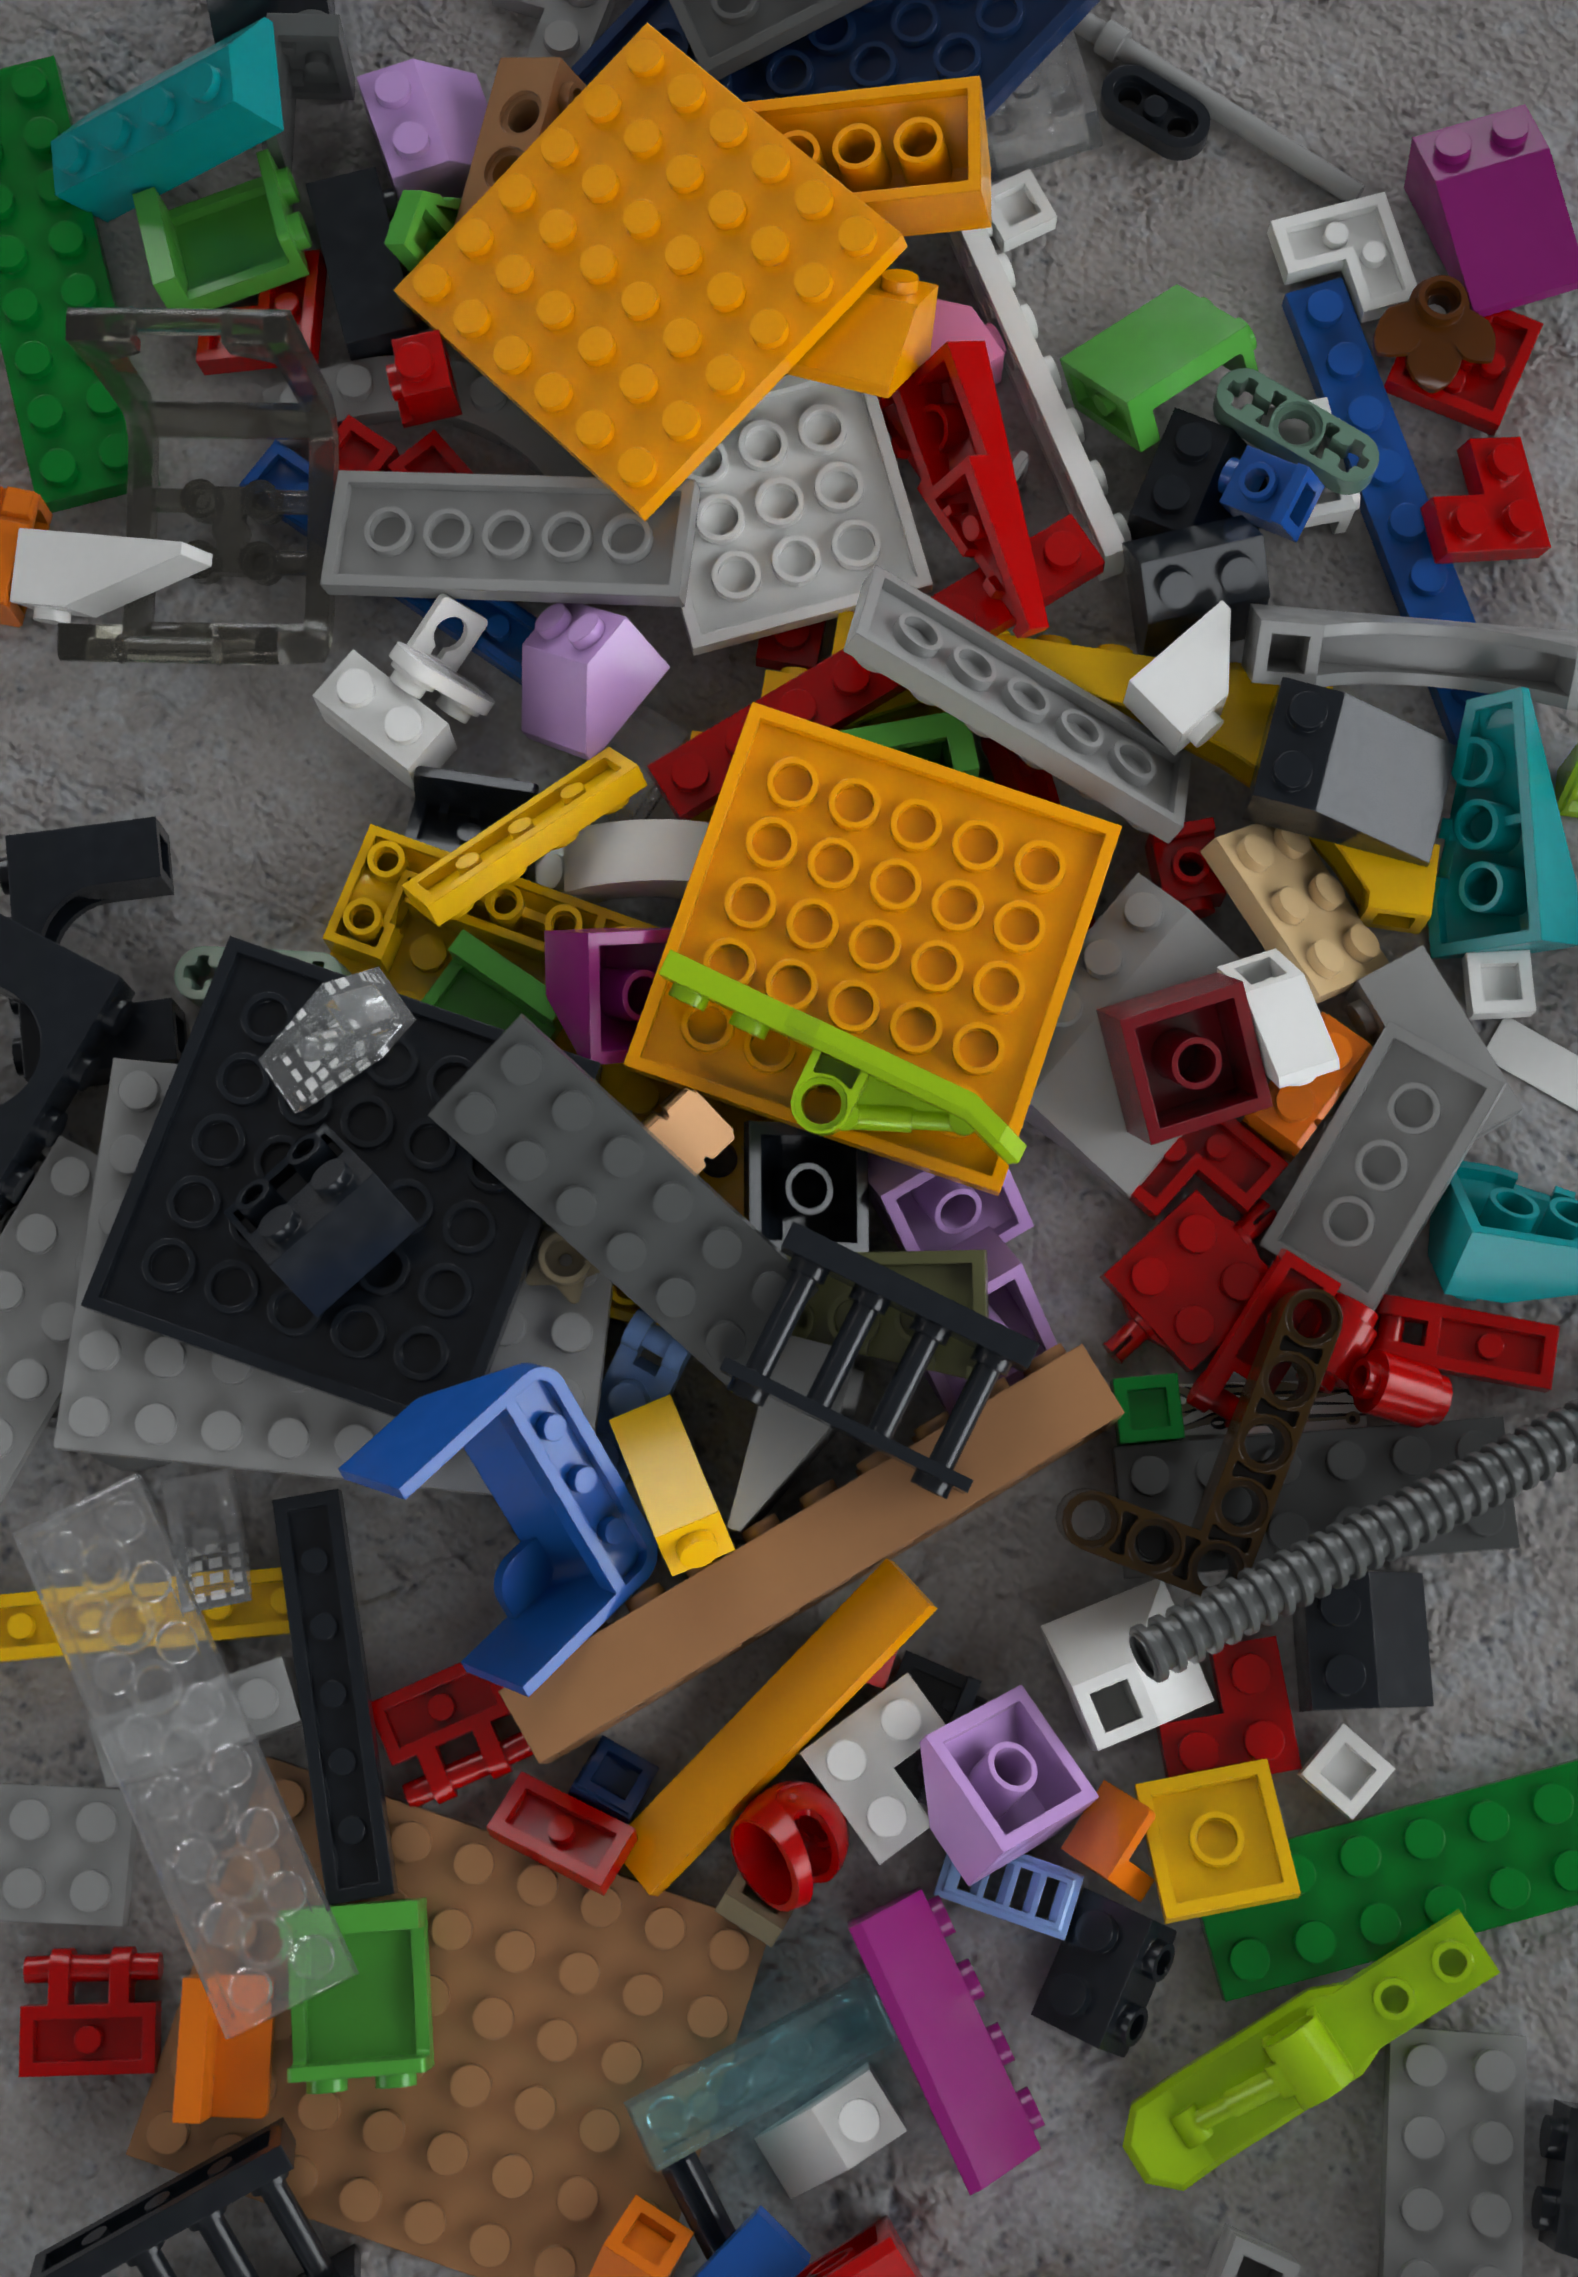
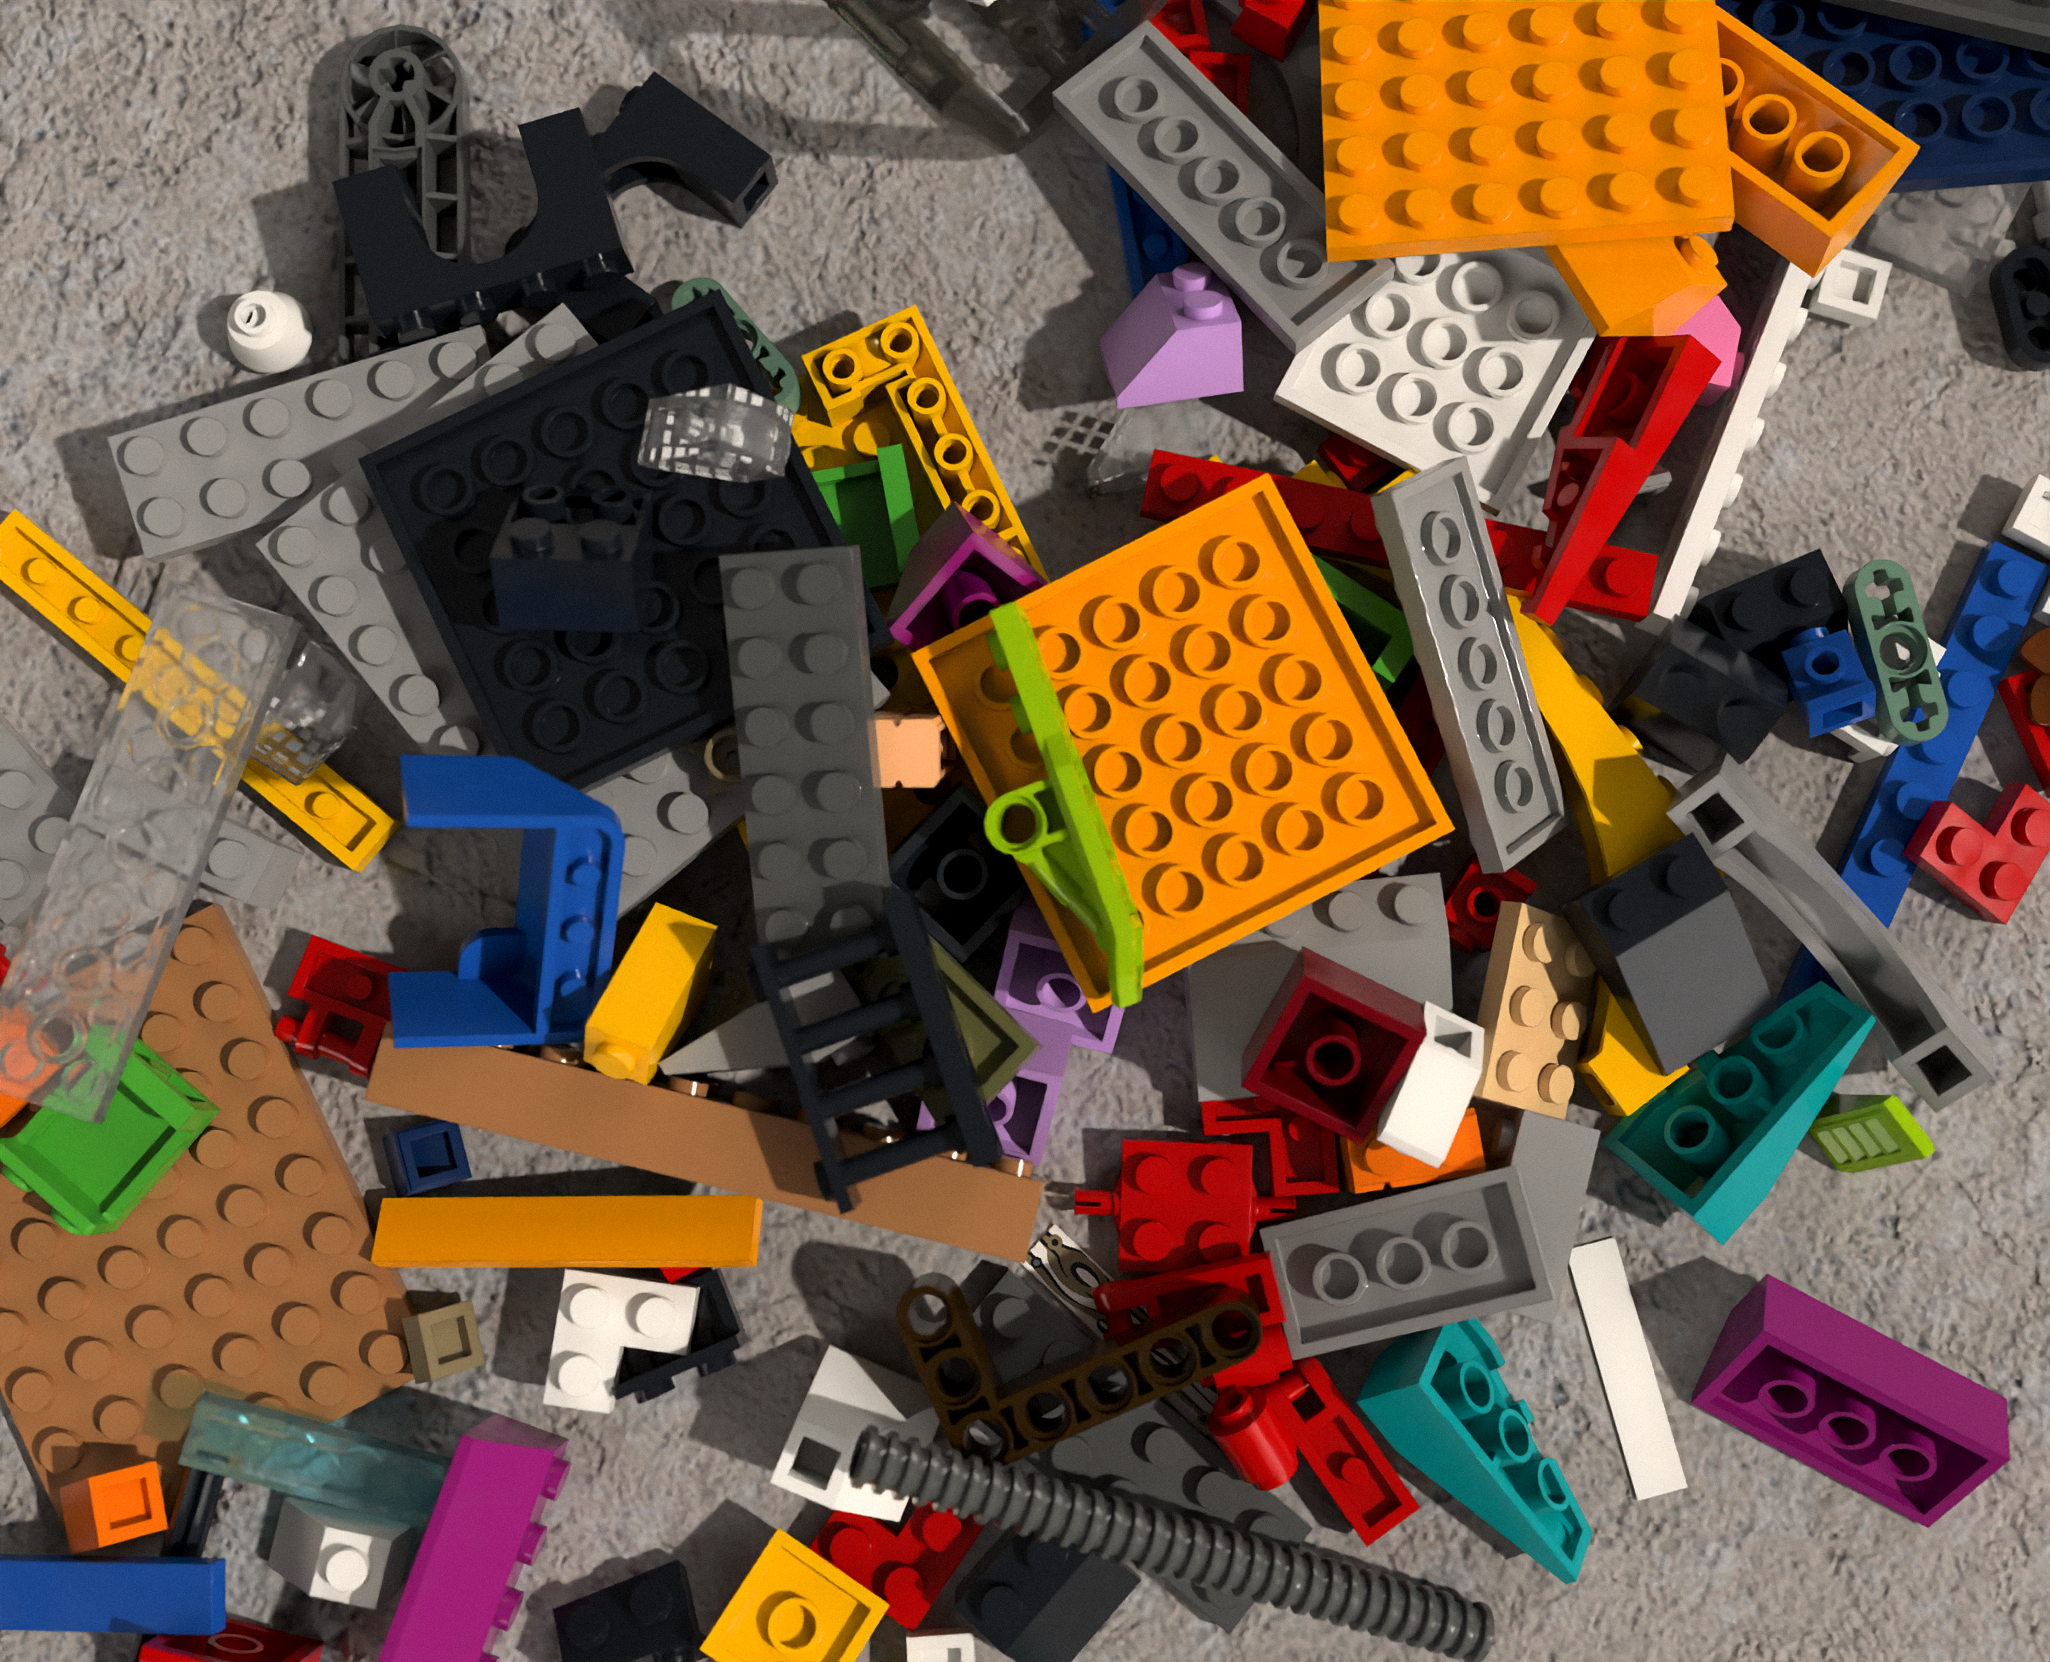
camera: 40 degrees right, 5 degrees up
black plate [272,1489,398,1906] -> none
white brick [312,649,457,791] -> none
white bracket [389,594,495,724] -> none
yellow plate [401,747,647,927] -> none
black bracket [405,766,539,879] -> none
red plate [486,1771,638,1896] -> none
white arch [535,819,709,904] -> none
medium blue plate [596,1308,692,1486] -> none
red helmet [730,1780,850,1912] -> none
lavender slope [920,1684,1099,1887] -> none
light blue slope [933,1854,1084,1941] -> none
bright green panel [1060,284,1259,452] -> none
orange panel [1060,1780,1156,1903] -> none
green plate [1110,1373,1185,1446] -> none
white slope [1123,600,1231,756] -> none
white plate [1461,949,1536,1020] -> none

